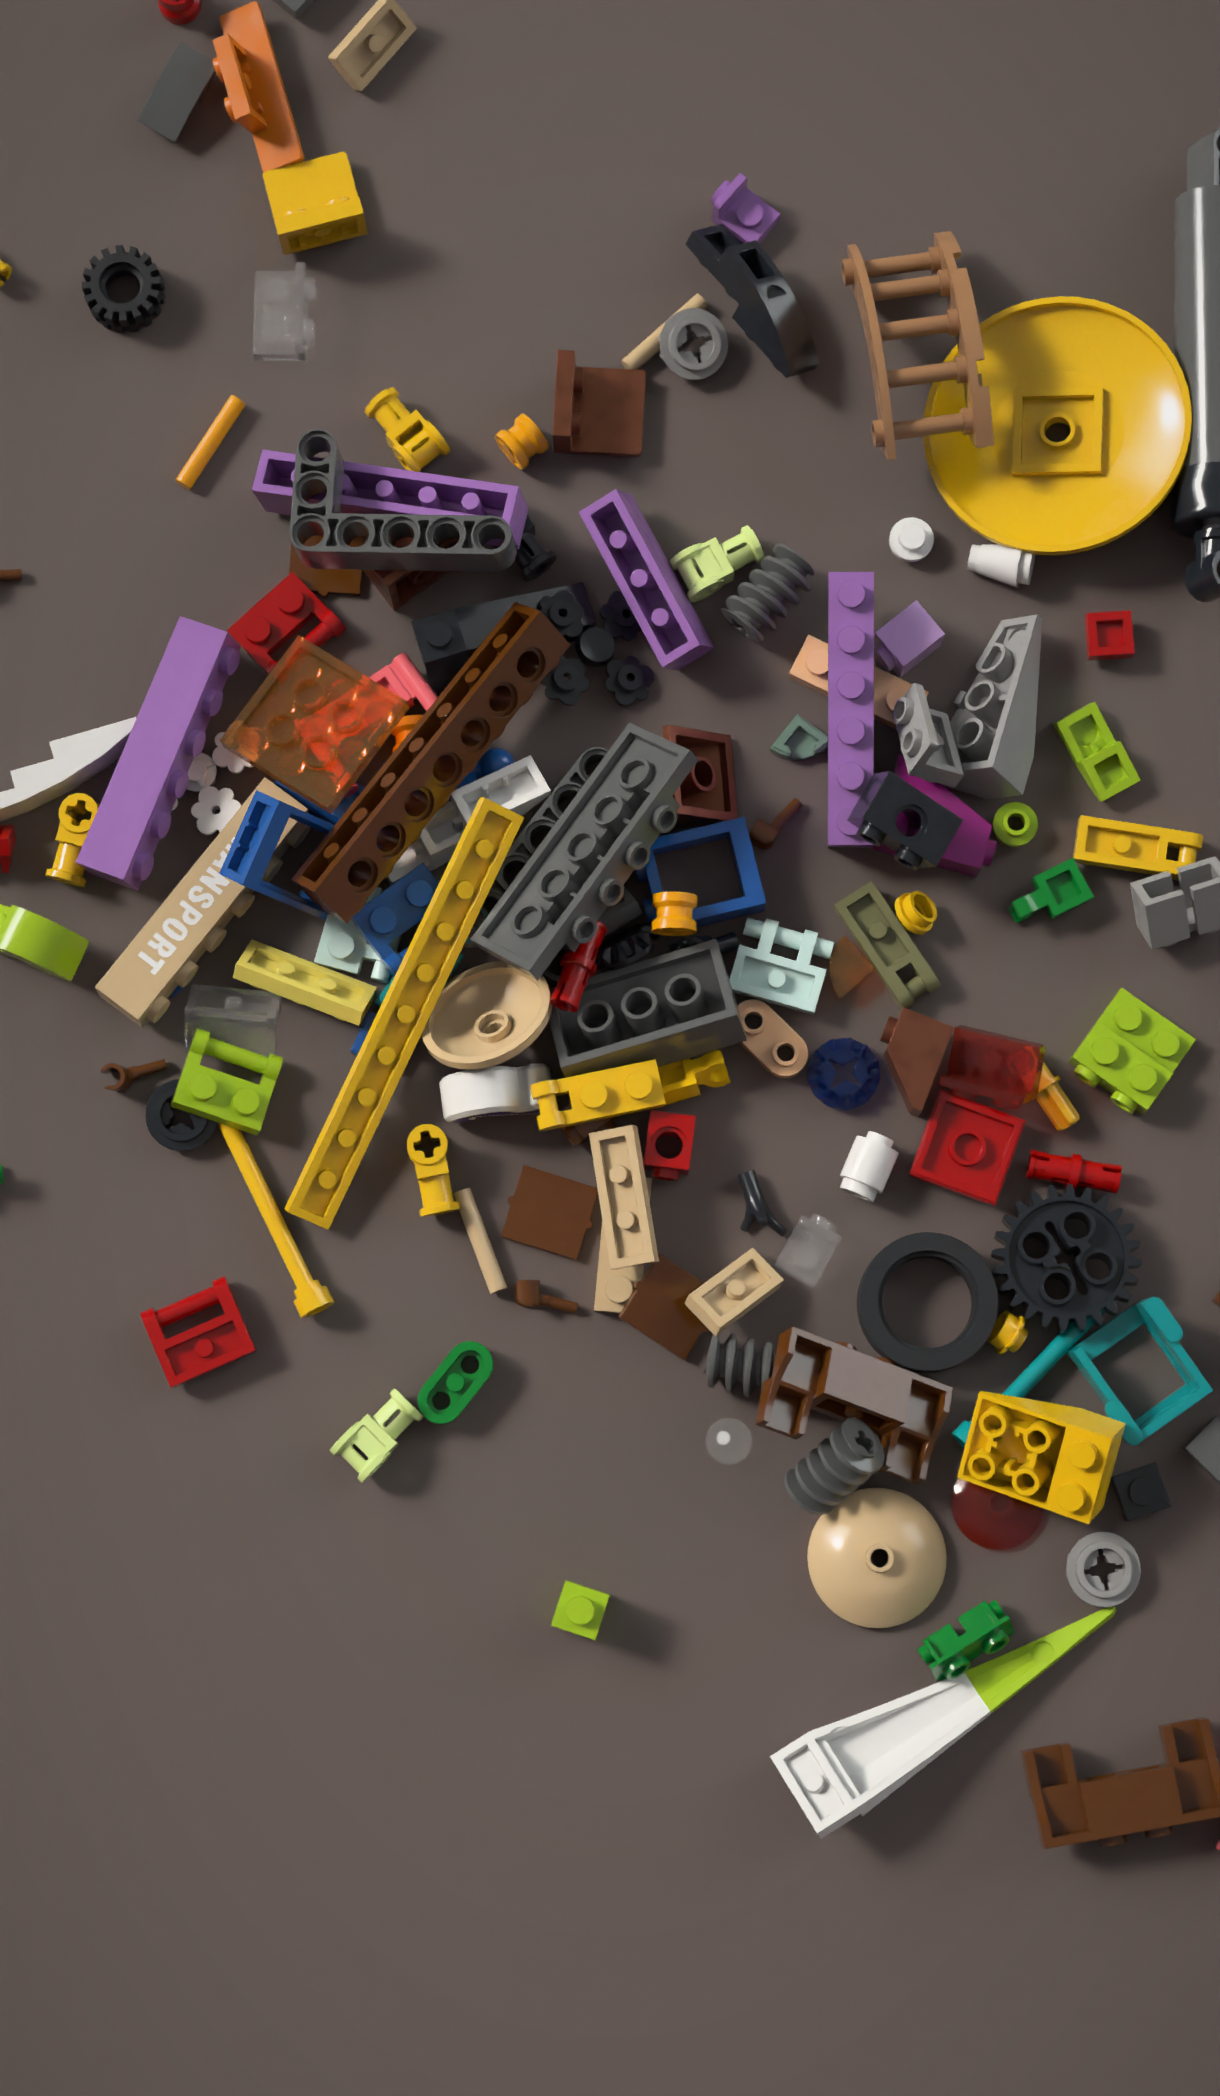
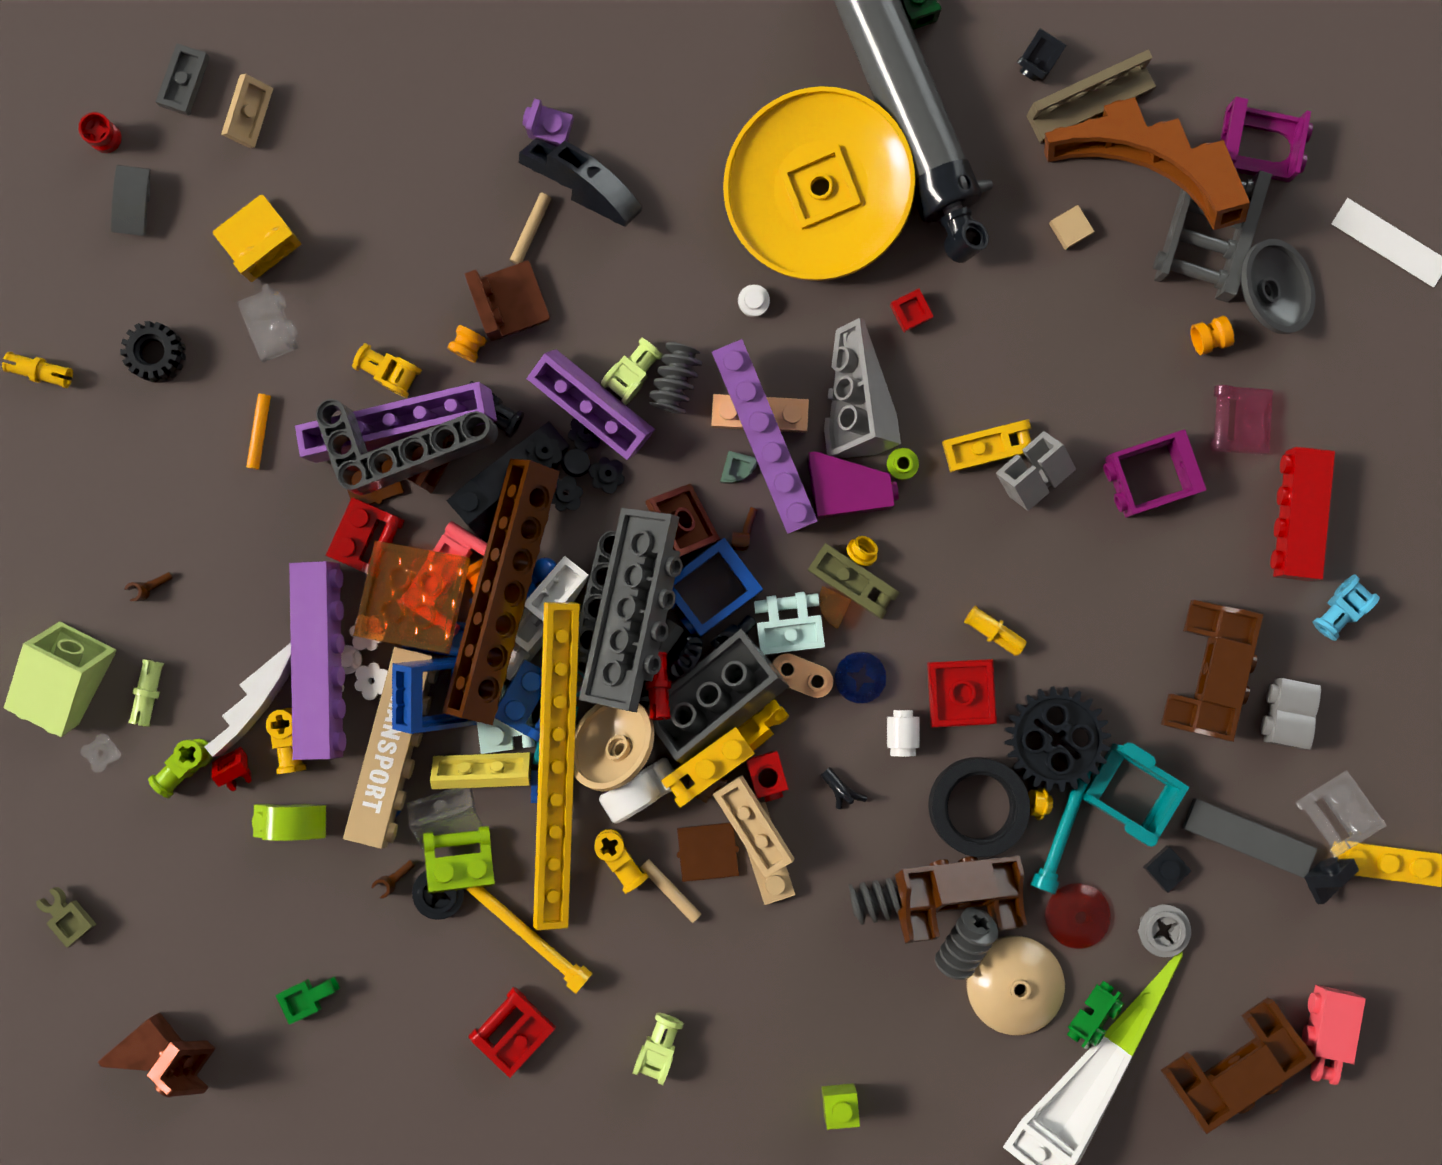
camera: 25 degrees left, 5 degrees up
orange bracket [212,1,304,172] -> none
green plate [418,1341,493,1424] -> none
reddish brown hand [515,1280,578,1314] -> none
reddish brown piece [618,1253,708,1360] -> none
light orange wheel [651,891,697,936] -> none
light grey gear [658,308,728,380] -> none
tan plate [684,1248,784,1337] -> none
clear tile [705,1418,752,1465] -> none
clear bracket [773,1213,842,1289] -> none
medium nougat fence [841,231,994,460] -> none
black brick [847,771,963,870] -> none
lavender brick [874,600,945,678] -> none
copper slope [880,1007,954,1117] -> none
light grey bracket [893,683,964,788] -> none
clear red bracket [938,1025,1046,1109] -> none
yellow slope [957,1391,1126,1525] -> none
white cone [968,544,1035,588] -> none
green plate [1007,858,1094,924] -> none
red pin [1026,1149,1122,1194] -> none
lime slope [1053,702,1141,802] -> none
lime plate [1068,987,1196,1114] -> none

